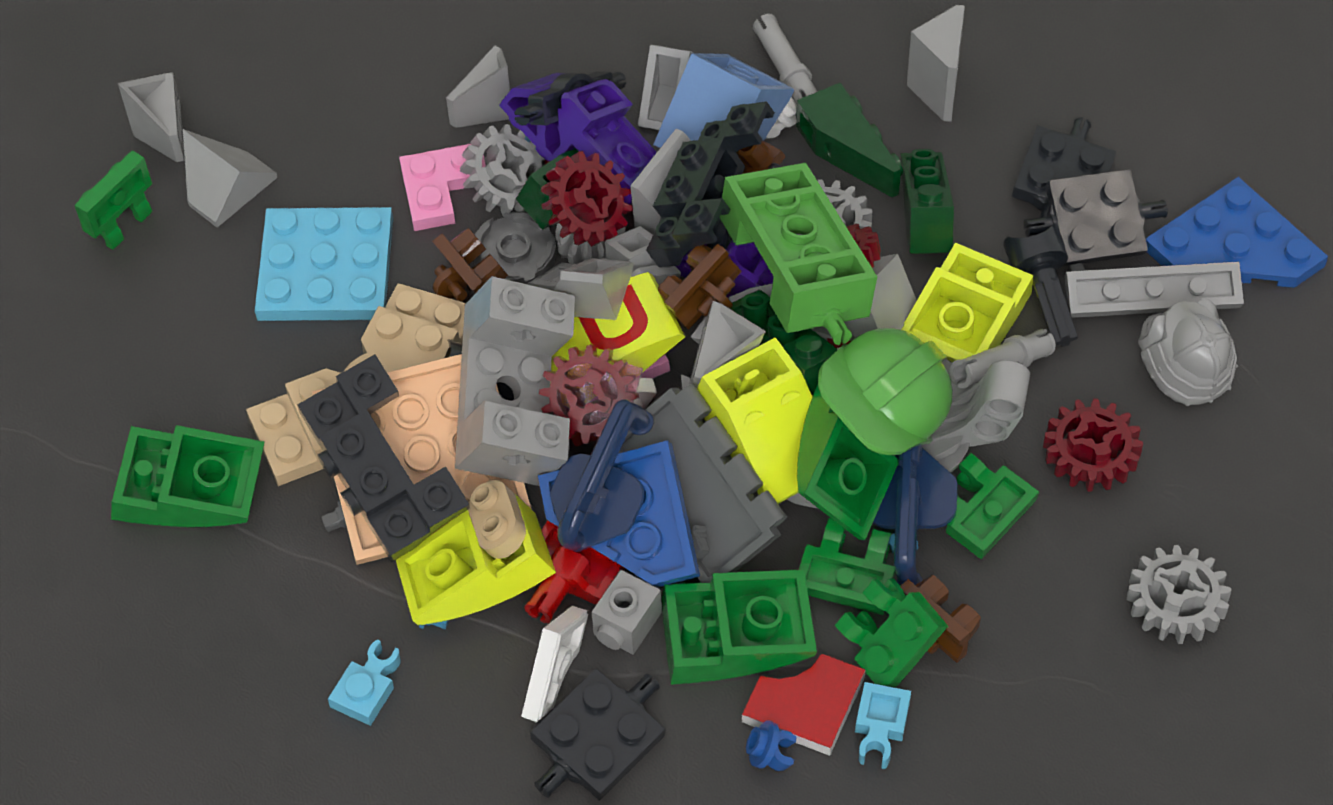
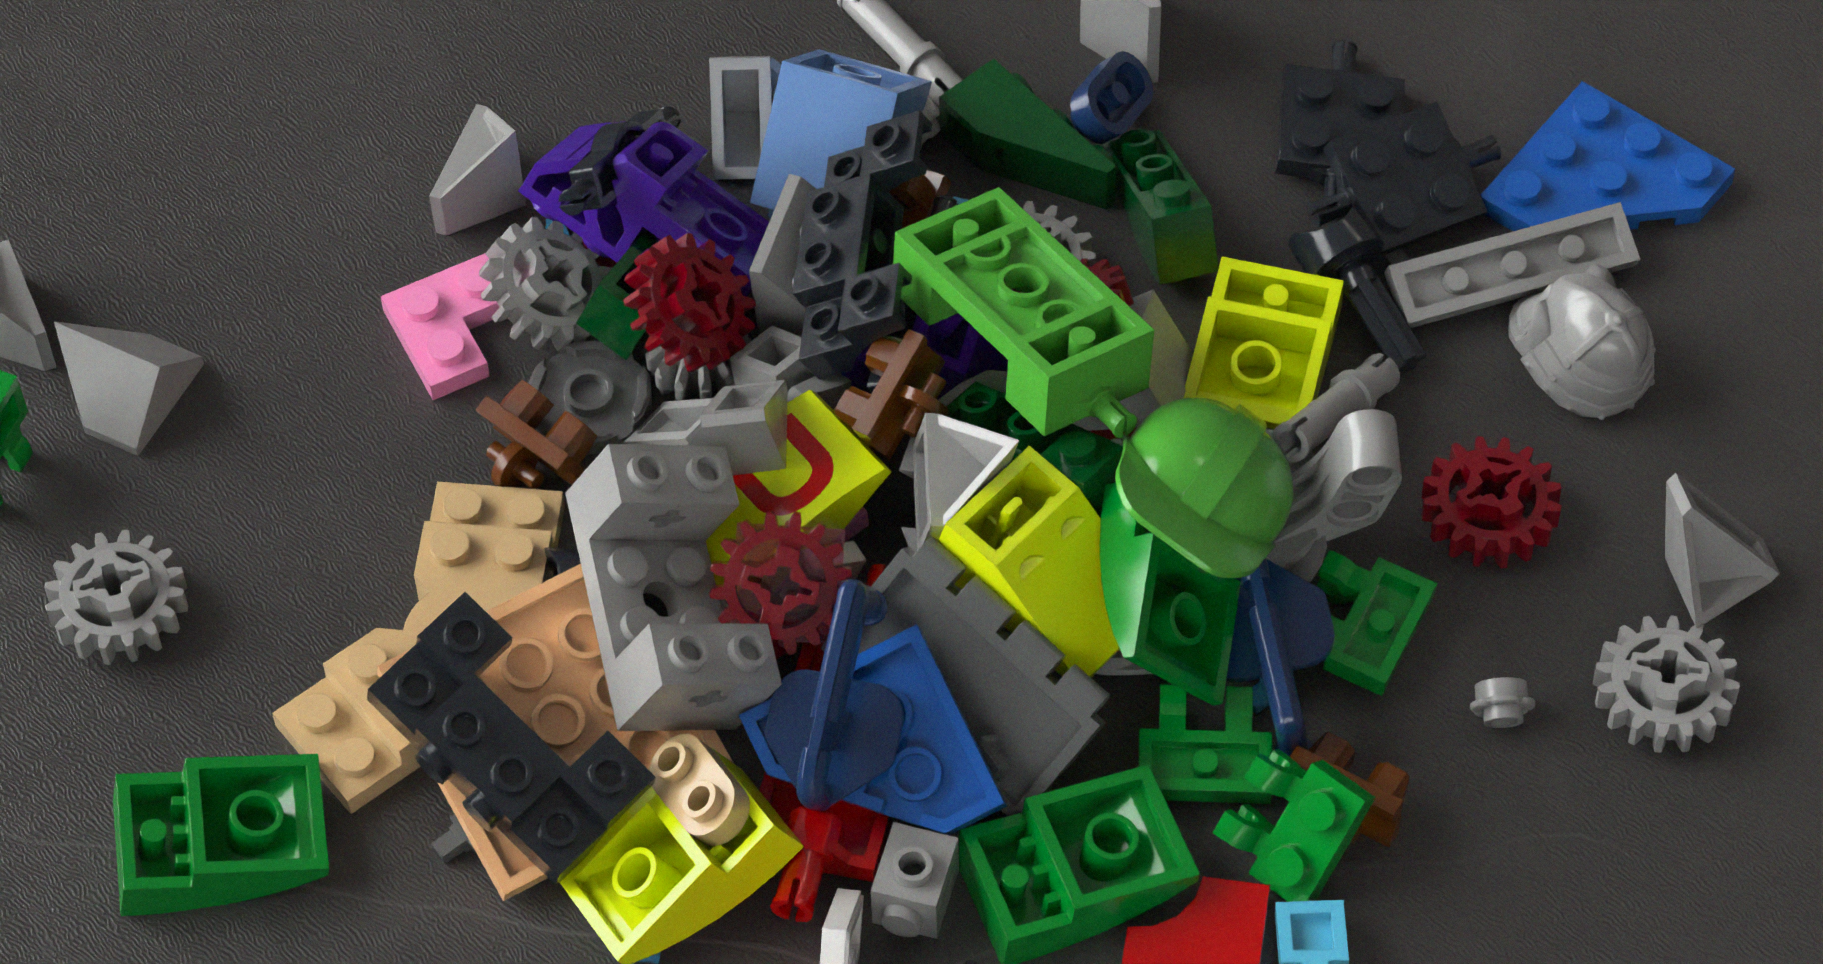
camera: 15 degrees left, 0 degrees up
medium azure plate [255,207,393,321] -> none
none -> light grey gear [44,530,188,665]
none -> dark blue plate [1070,51,1153,144]
none -> light grey plate [1470,677,1535,728]
none -> light grey slope [1665,473,1780,629]

